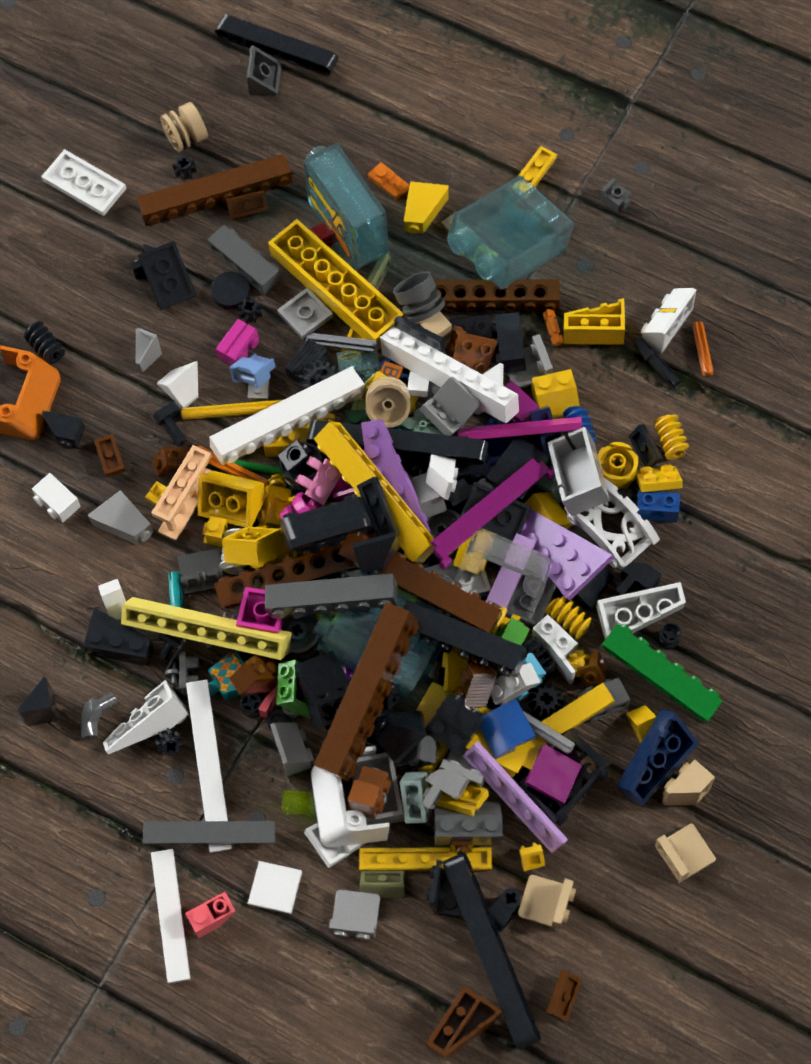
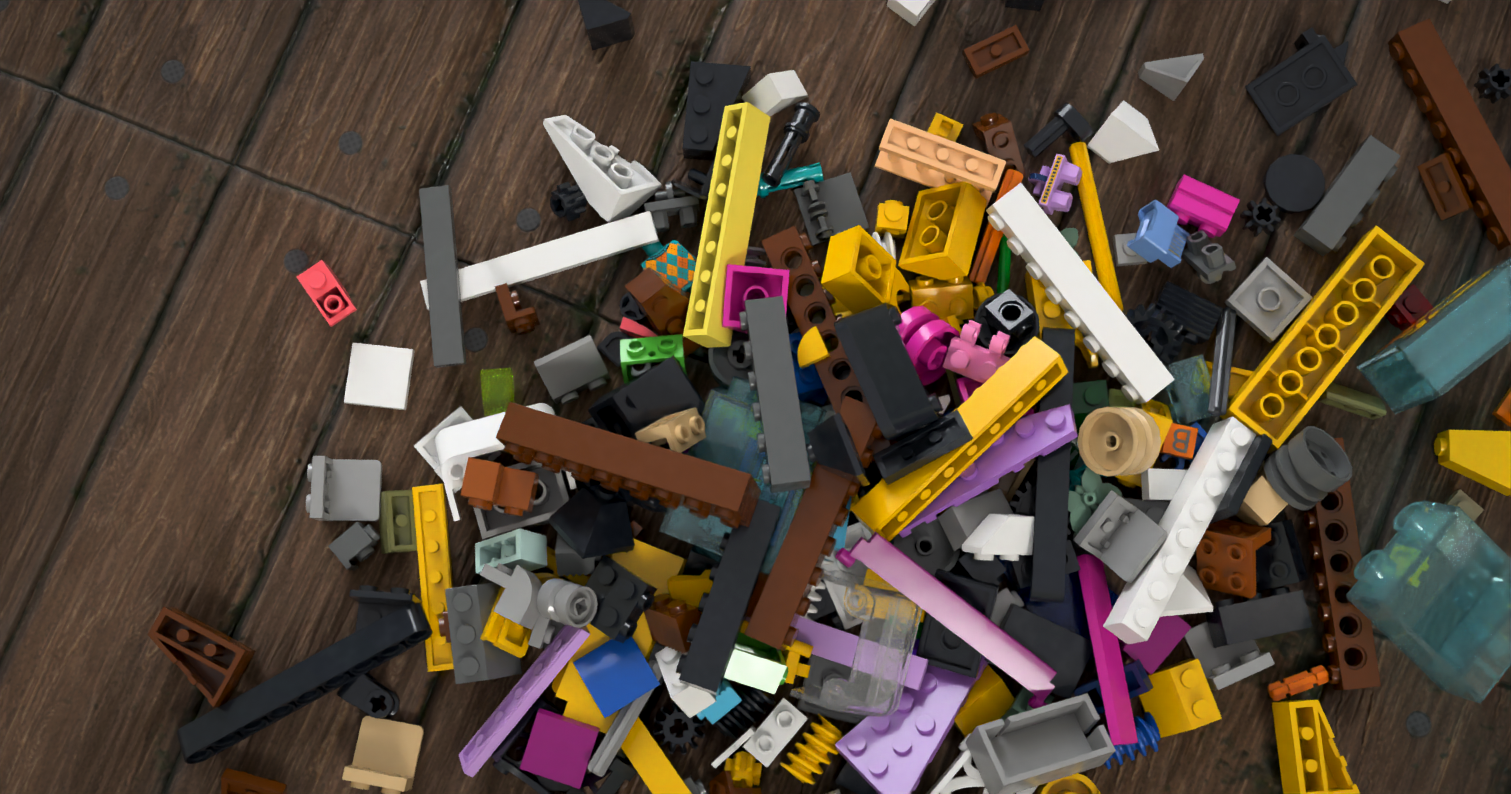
camera: 80 degrees right, 15 degrees up
dark grey arm [80,692,117,740] -> none
light grey slope [88,490,153,545] -> none
white tile [151,849,191,984] -> none
yellow tile [519,843,545,871] -> none
none -> dark grey brick [328,522,381,571]
none -> reddish brown bracket [495,283,540,335]
none -> light grey wheel [537,578,598,628]
none -> tan bracket [635,407,706,453]
none -> black pin [762,102,820,187]
none -> yellow tile [797,326,830,369]
none -> lavender hips [1028,153,1082,215]
none -> dark grey hips [1182,230,1236,284]

